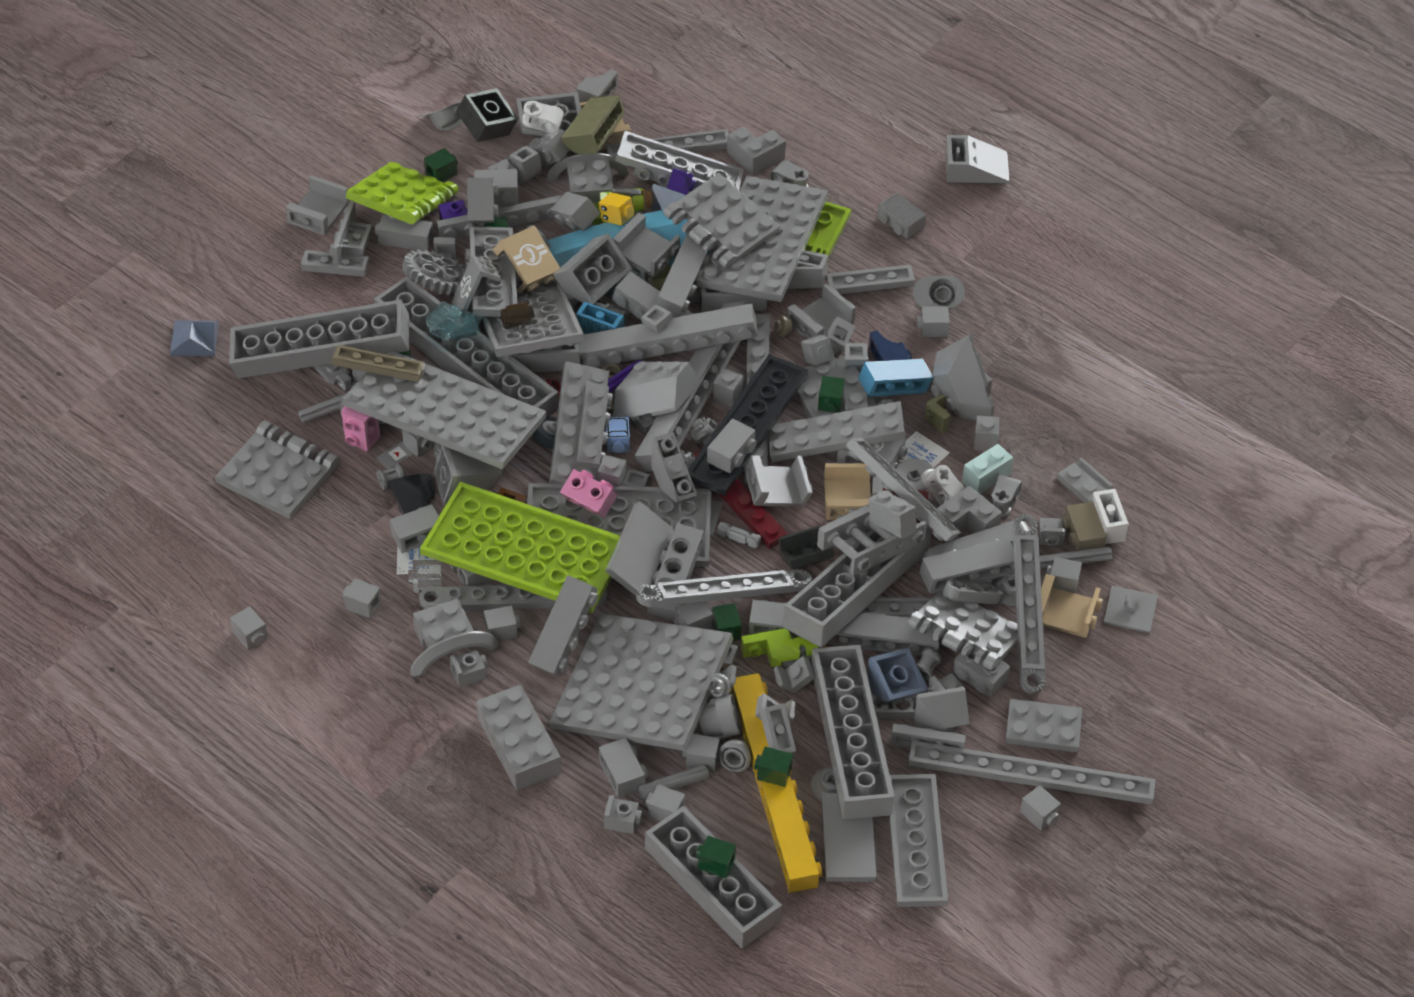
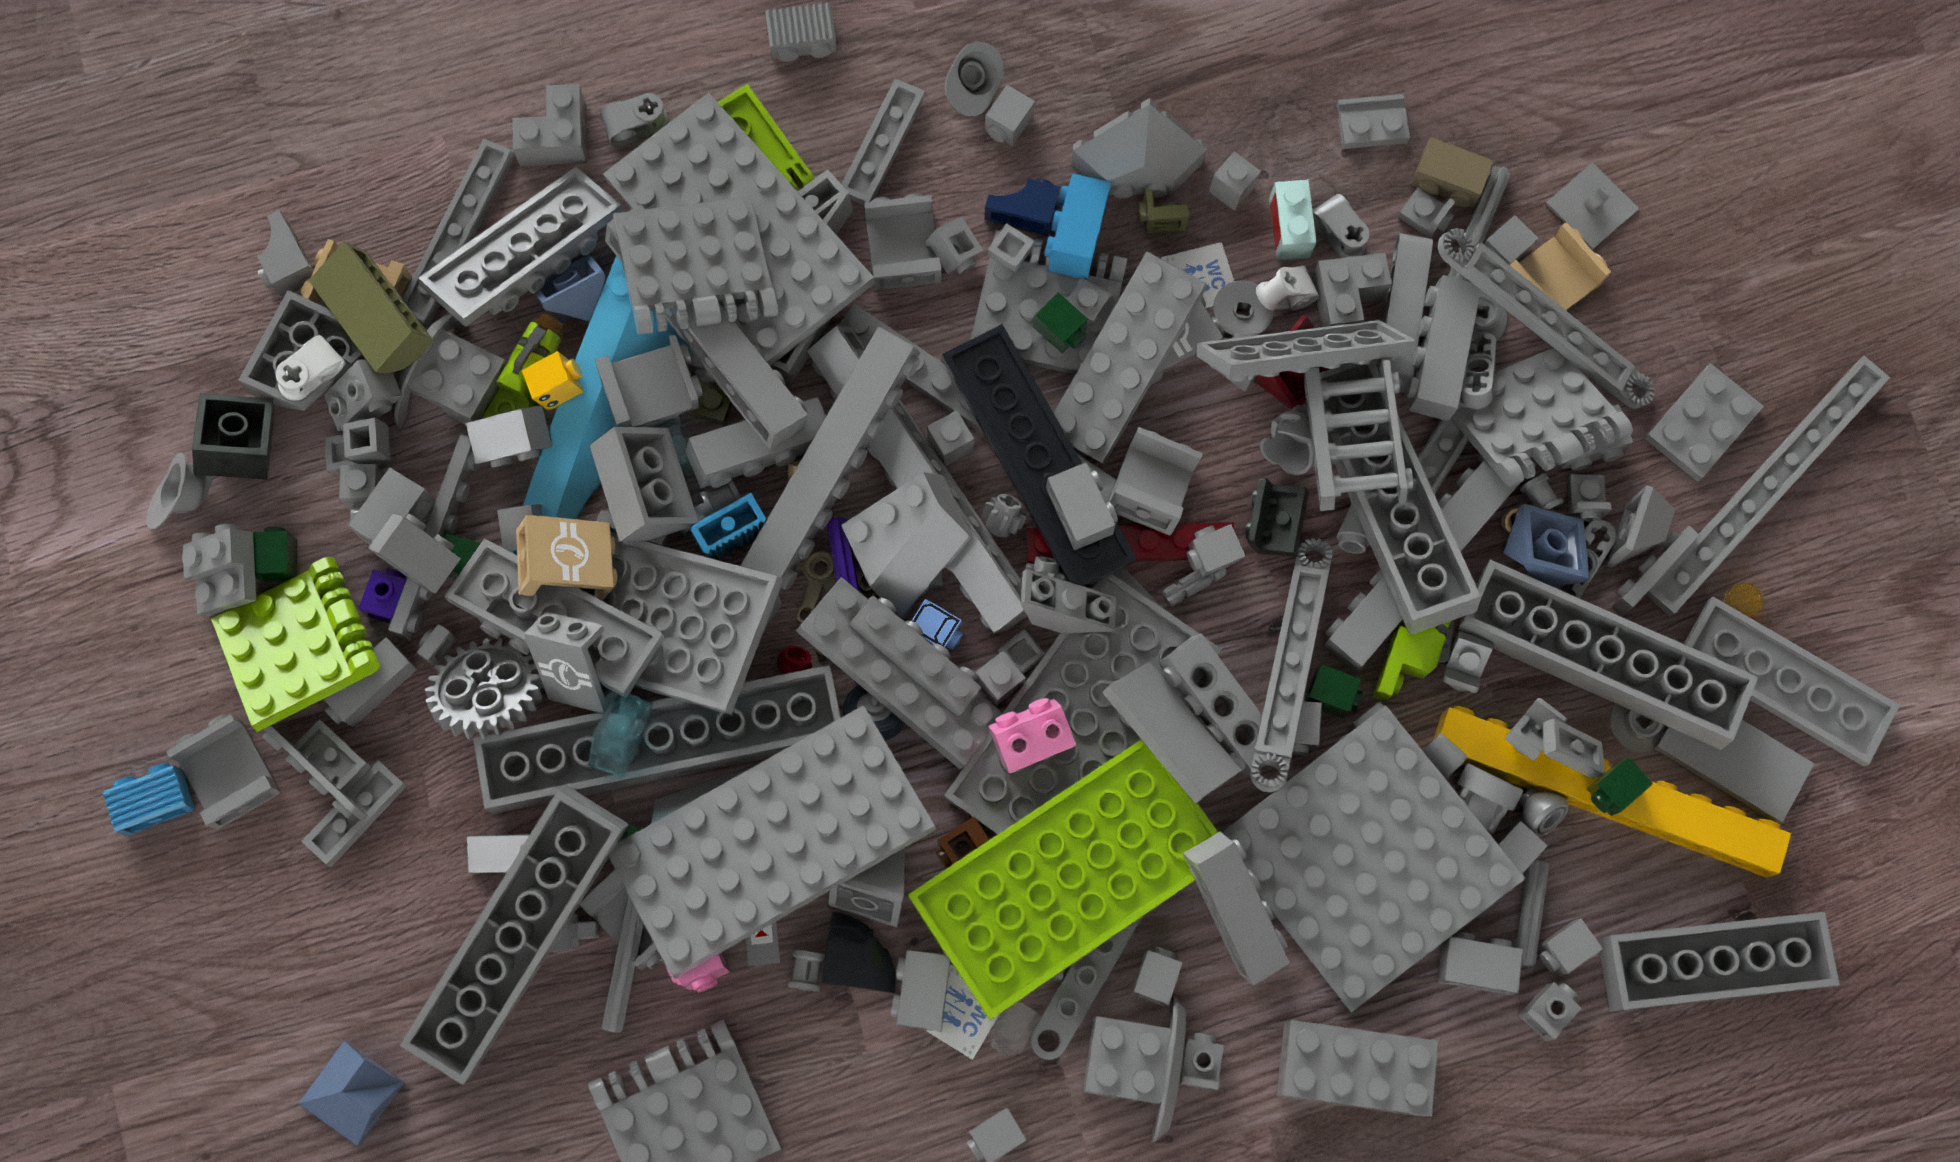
camera: 60 degrees left, 25 degrees up
dark tan tile [331,345,425,382] -> none
dark brown brick [500,302,534,328] -> none
light grey plate [641,304,673,332] -> none
dark purple brick [667,167,696,195] -> none
dark green brick [695,836,736,879] -> none
light grey plate [707,673,731,697] -> none
dark tan plate [774,315,792,337] -> none
light grey brick [800,335,835,365] -> none
tan panel [824,463,871,520] -> none
light grey brick [868,491,916,539] -> none
light grey brick [1020,785,1061,831] -> none
white brick [1091,489,1129,544] -> none
none -> dark azure brick [103,763,195,836]
none -> light grey plate [182,524,256,617]
none -> light grey brick [1187,524,1245,578]
none -> clear yellow tile [1725,582,1763,618]

